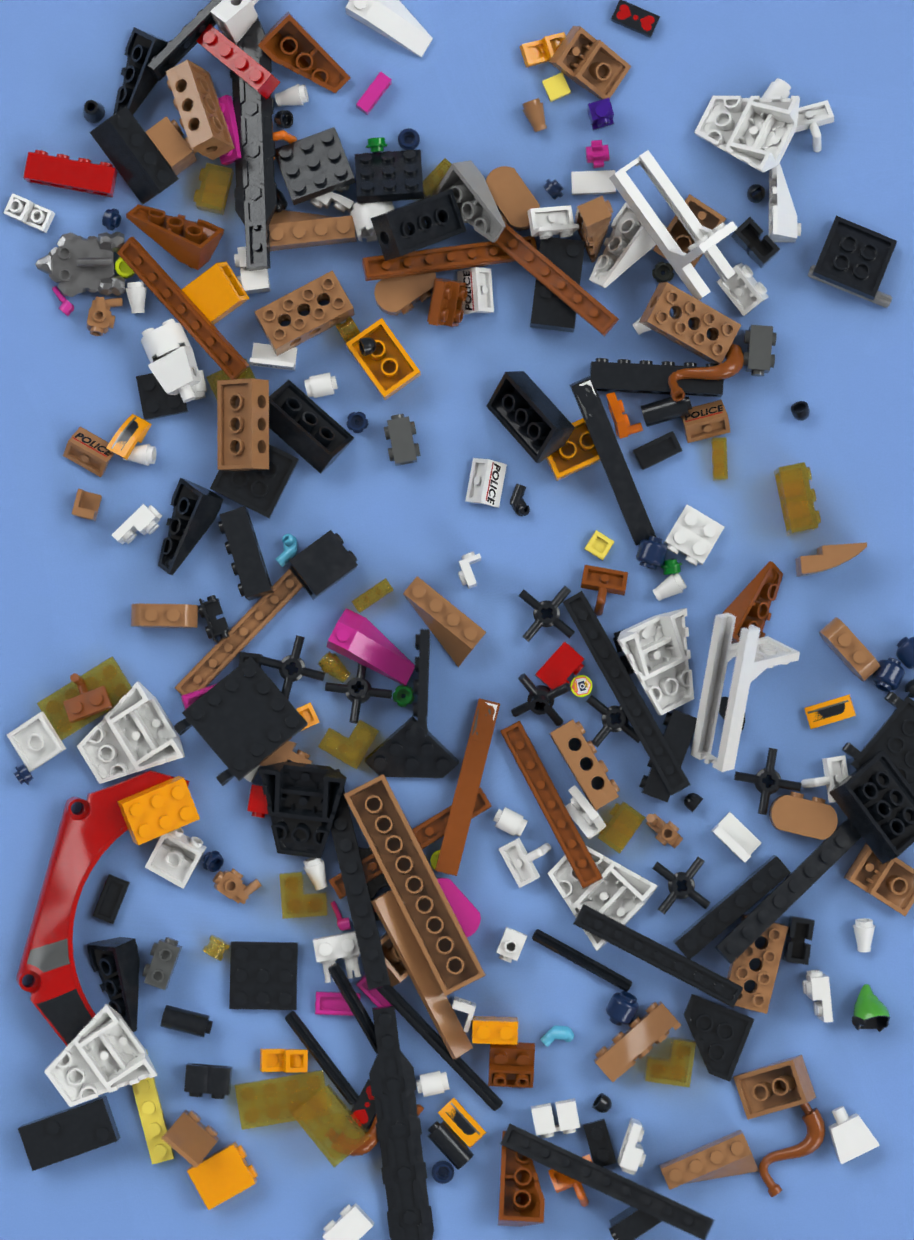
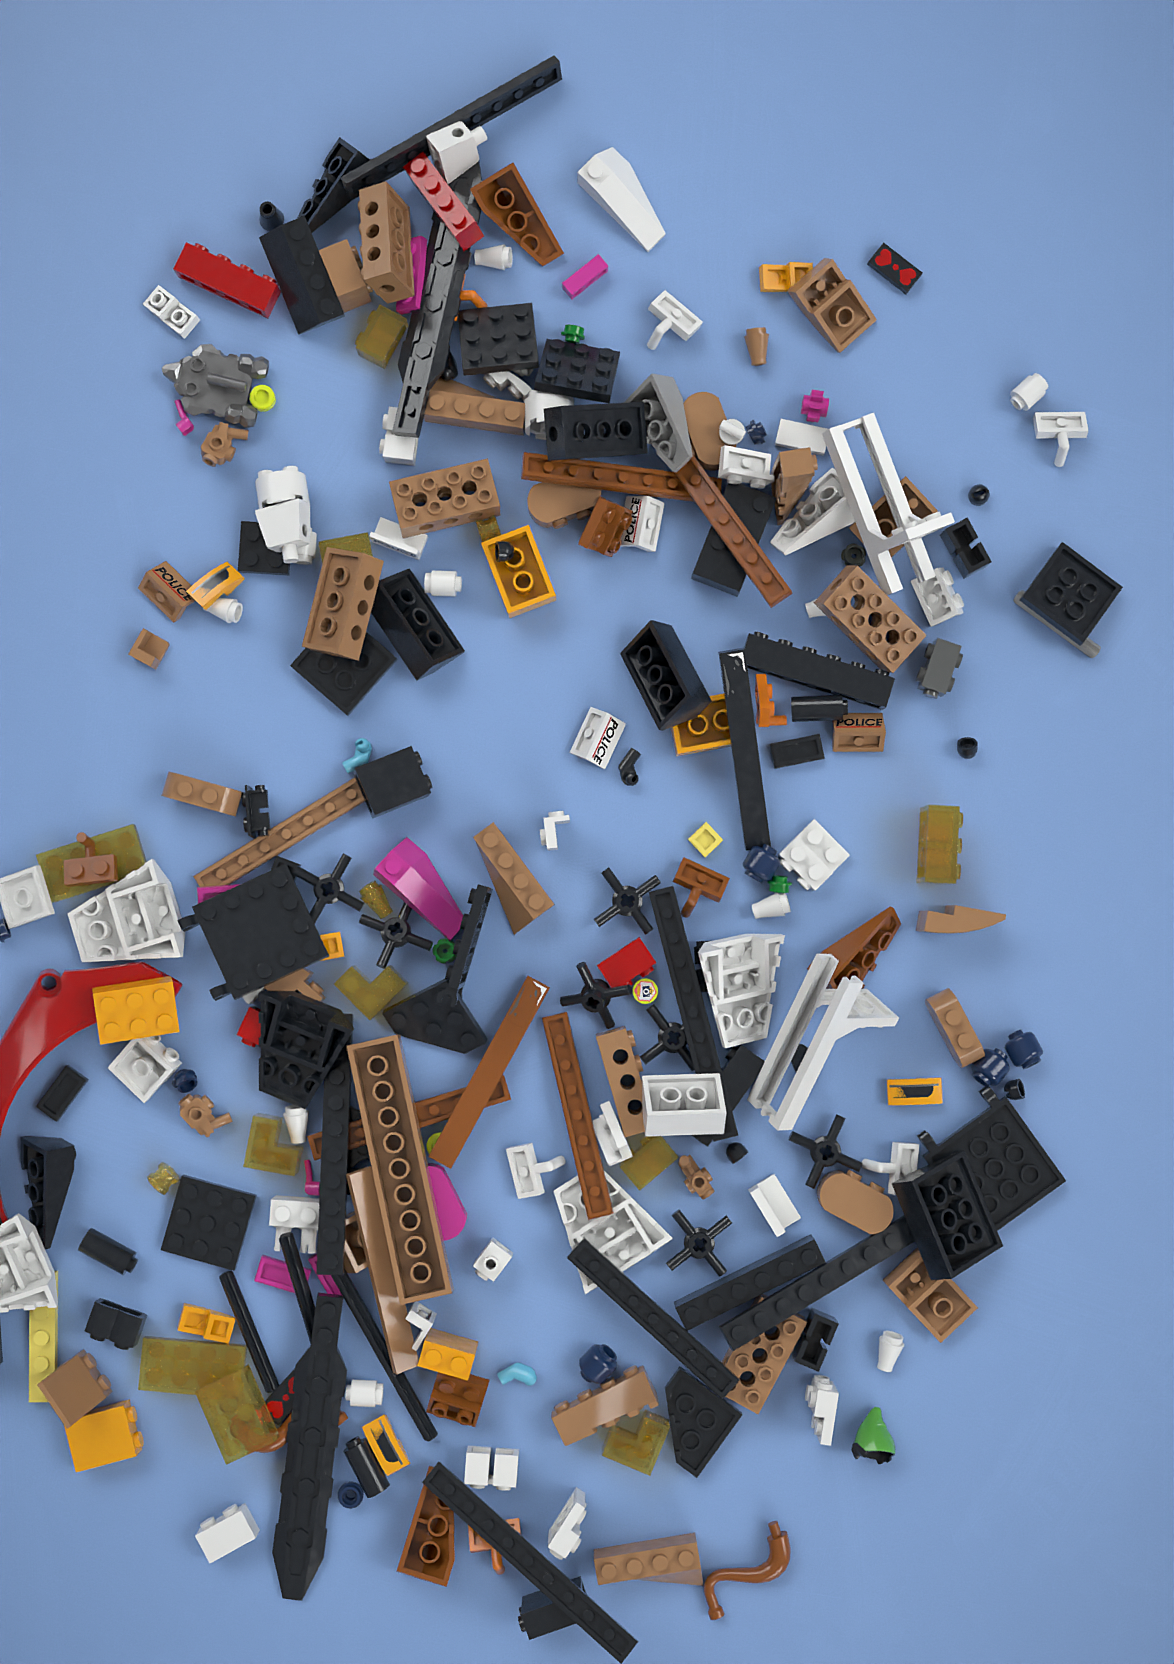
camera: 10 degrees right, 0 degrees up
dark blue plate [102,209,121,231] -> none
white plate [112,504,162,544] -> none
dark orange tile [117,237,250,380] -> none
white cone [125,282,147,313] -> none
dark orange wedge [126,204,224,270] -> none
dark grey brick [142,937,182,990] -> none
black wedge [158,478,224,575] -> none
light orange brick [181,261,250,325] -> none
black brick [218,506,274,601] -> none
black hinge [274,110,294,128] -> none
dark blue plate [346,412,368,433] -> none
clear yellow piece [352,578,394,613] -> none
dark grey brick [384,414,421,466] -> none
dark blue plate [398,128,420,150] -> none
clear yellow piece [423,158,452,198] -> none
white brick [493,807,528,837] -> none
black axle [532,929,632,992] -> none
light yellow tile [542,73,571,102] -> none
black plate [583,1119,617,1167] -> none
dark purple brick [587,98,614,130] -> none
black hinge [592,1093,612,1113] -> none
dark orange animal [668,342,744,401] -> none
white wedge [694,96,800,173] -> none
clear yellow piece [711,438,728,481] -> none
medium nougat slope [733,1055,816,1120] -> none
white wedge [768,163,801,242] -> none
white torso [828,1106,880,1164] -> none
none -> white slope [642,1073,726,1136]
none -> white plate [647,290,703,350]
none -> white plate [719,419,746,445]

